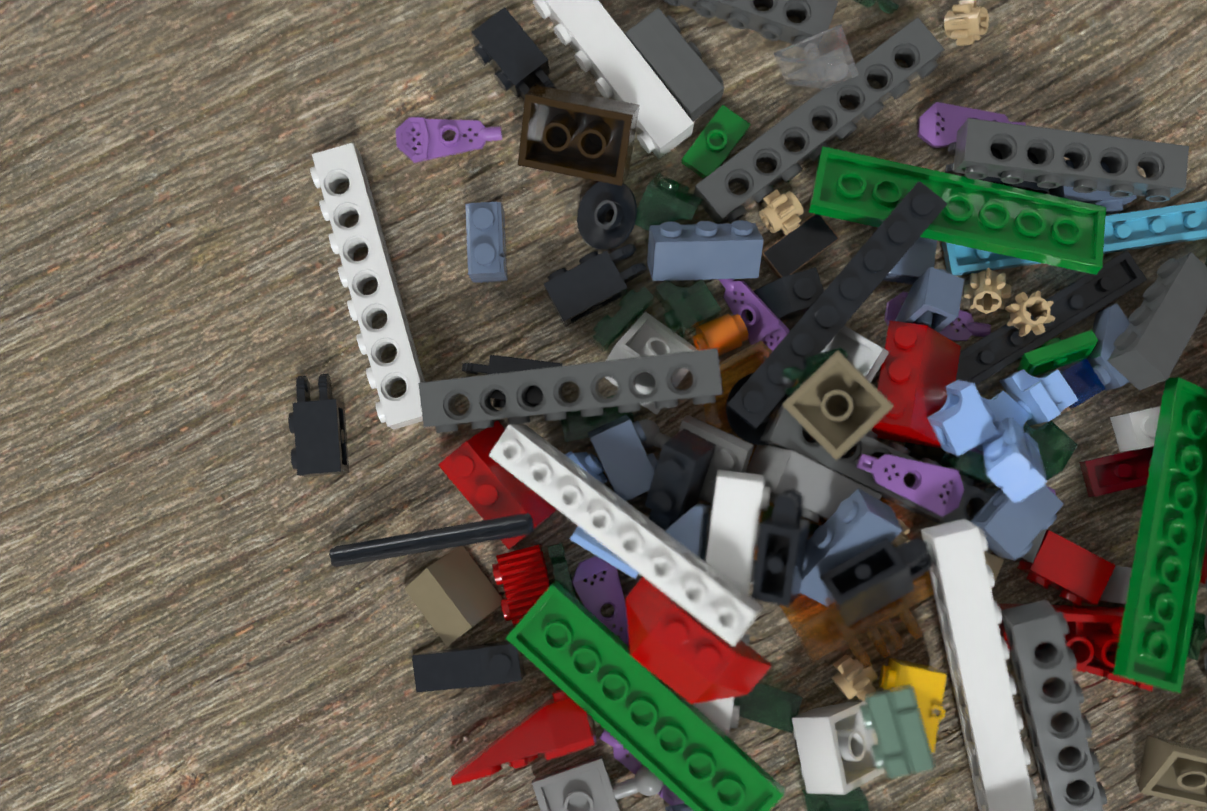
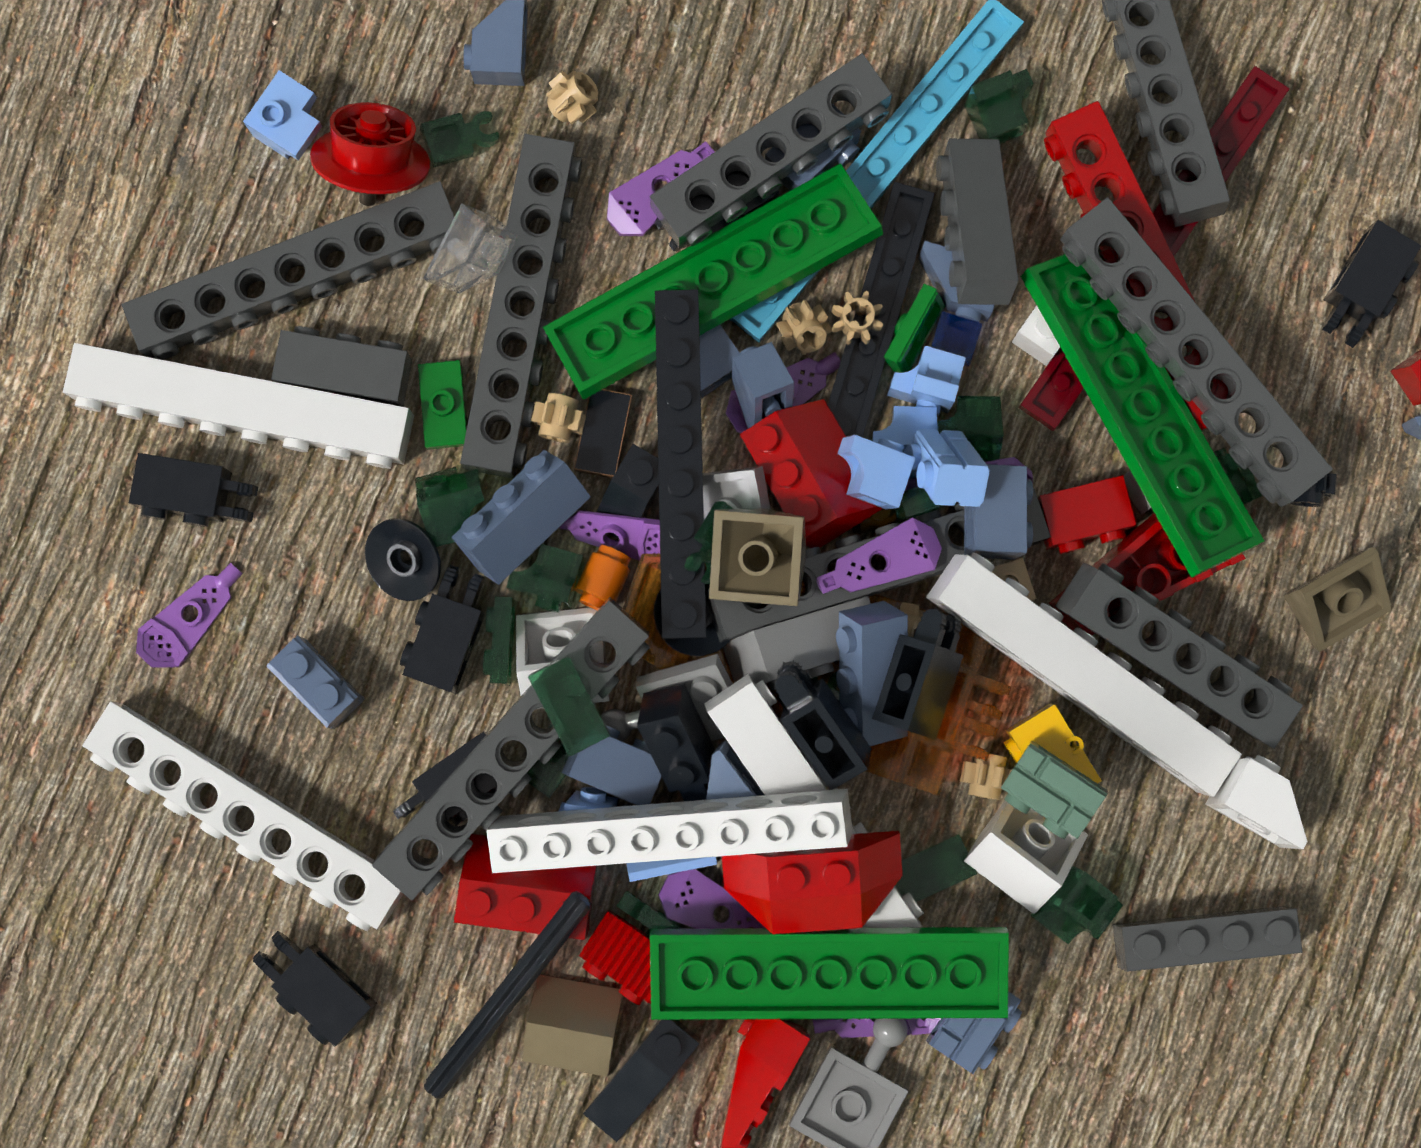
camera: 45 degrees left, 0 degrees up
dark brown brick [518,85,640,186] -> none
none -> clear green plate [528,654,610,757]

